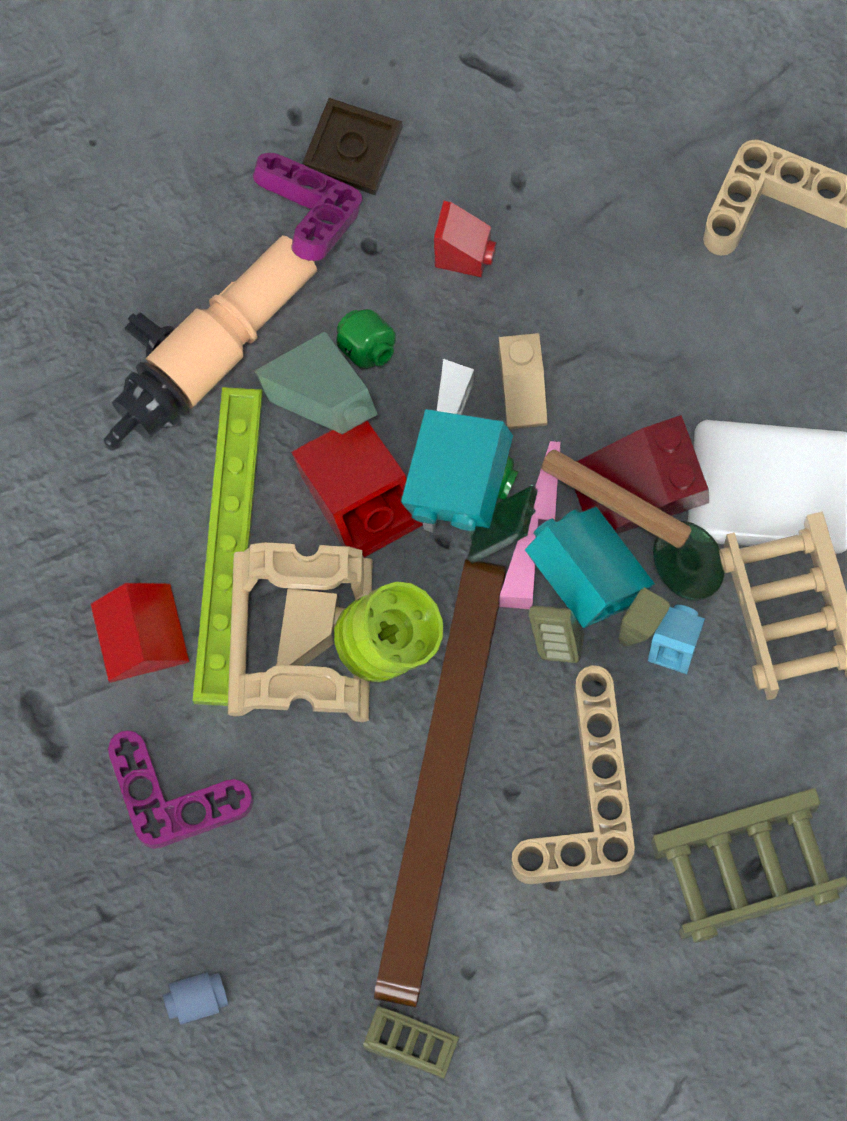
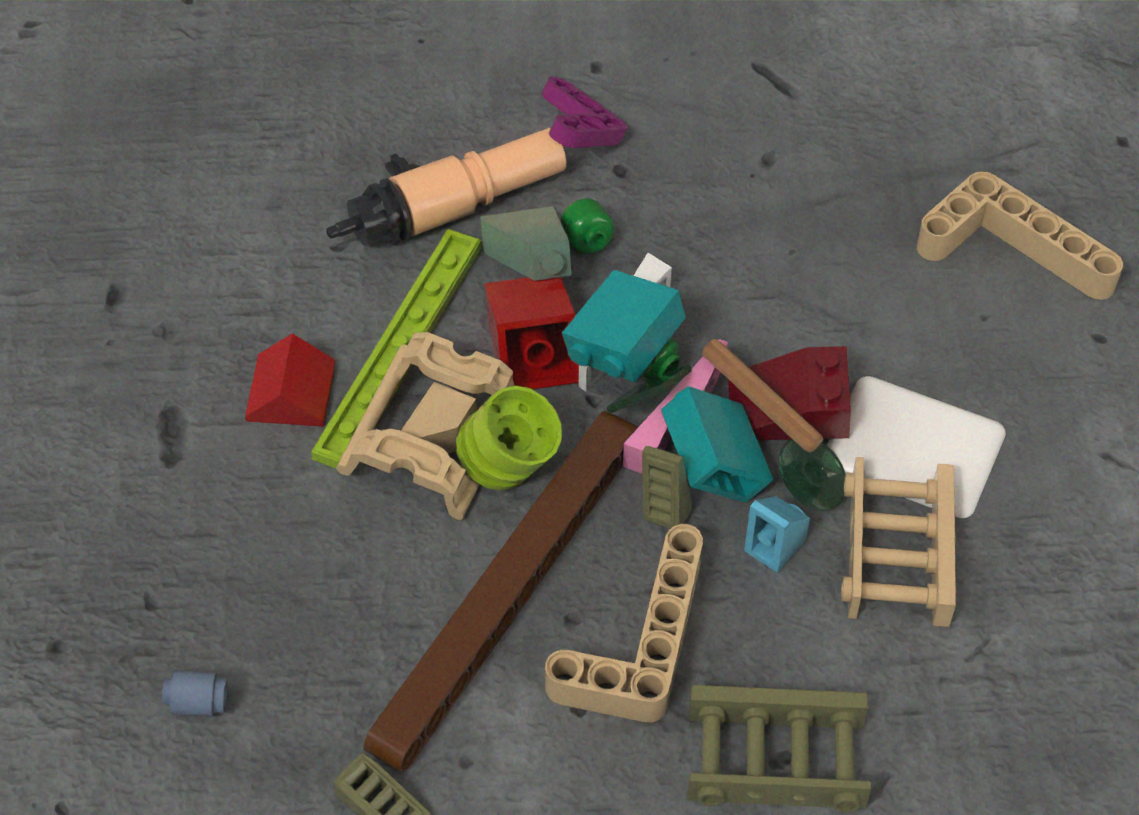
camera: 15 degrees right, 20 degrees down
magenta beam [108,731,253,849] -> none
dark brown tile [302,98,403,196] -> none
slope [434,200,497,277] -> none
tan slope [498,333,547,429] -> none
olive slope [618,587,670,647] -> none

